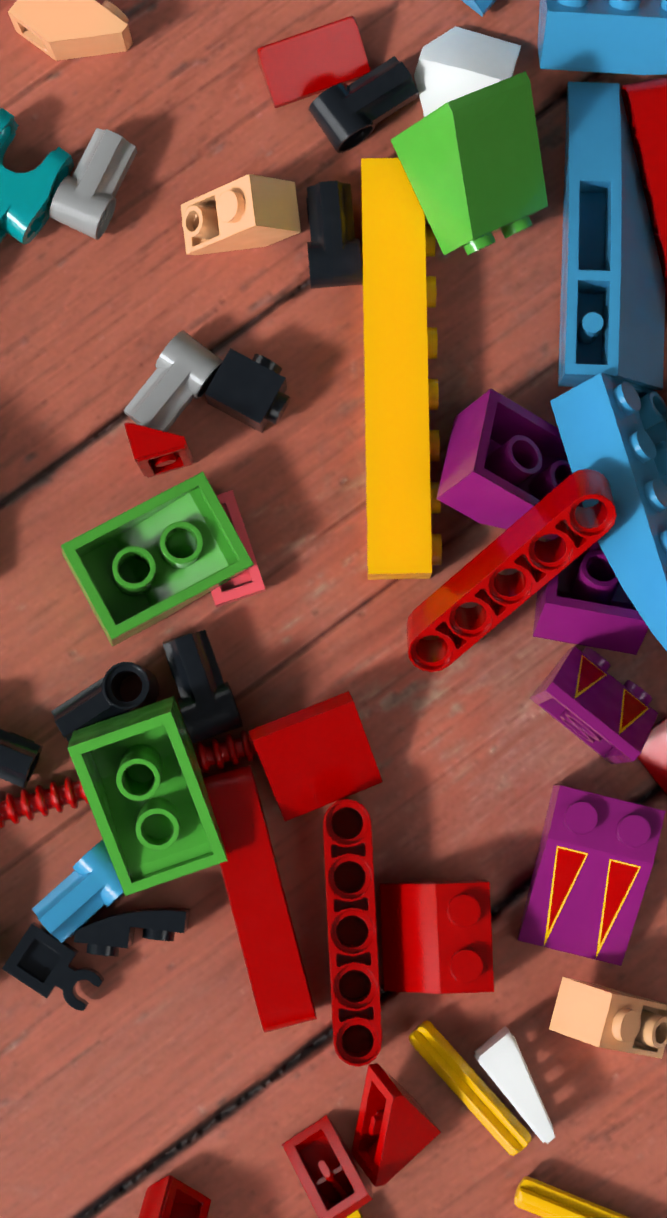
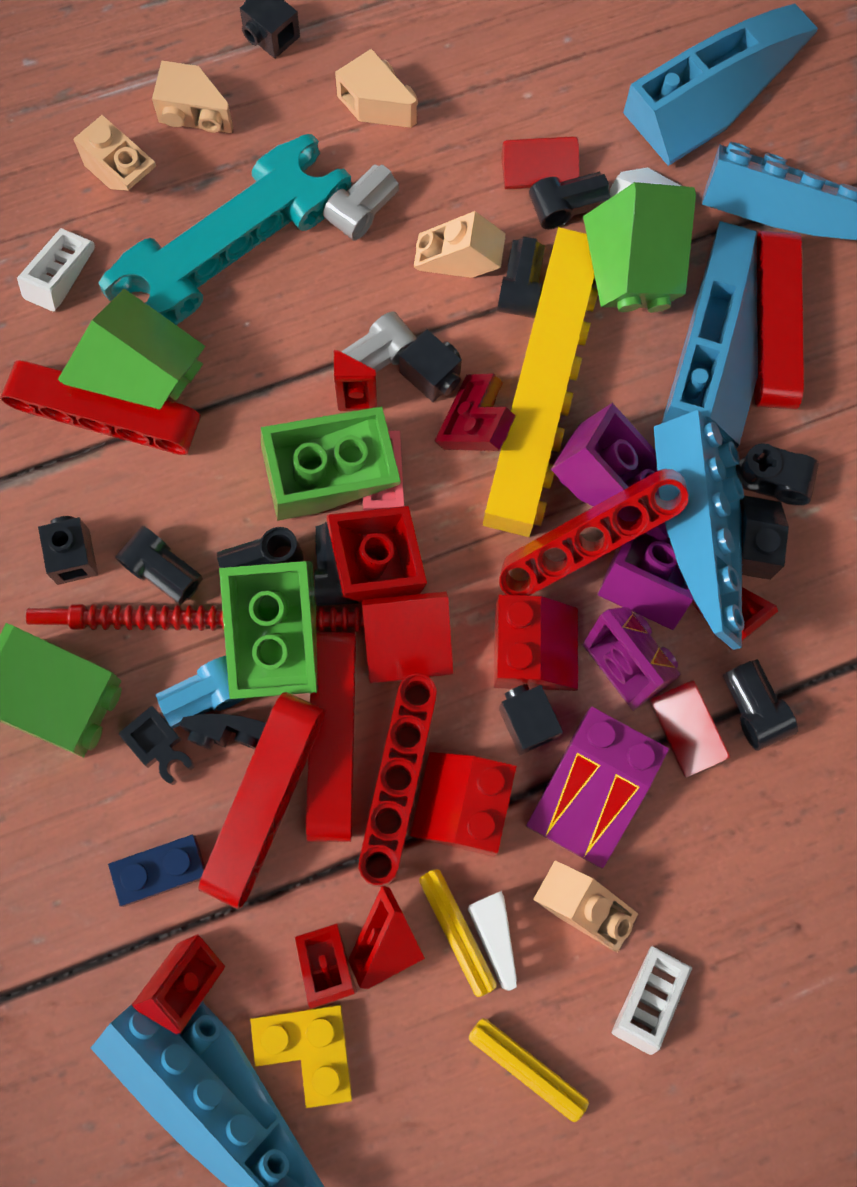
camera: 10 degrees right, 10 degrees down
none -> dark blue plate [108,834,205,907]
none -> red beam [198,691,326,909]
none -> red slope [326,506,427,602]
none -> dark red plate [434,373,516,451]
none -> red slope [494,595,578,691]
none -> black brick [499,684,563,756]

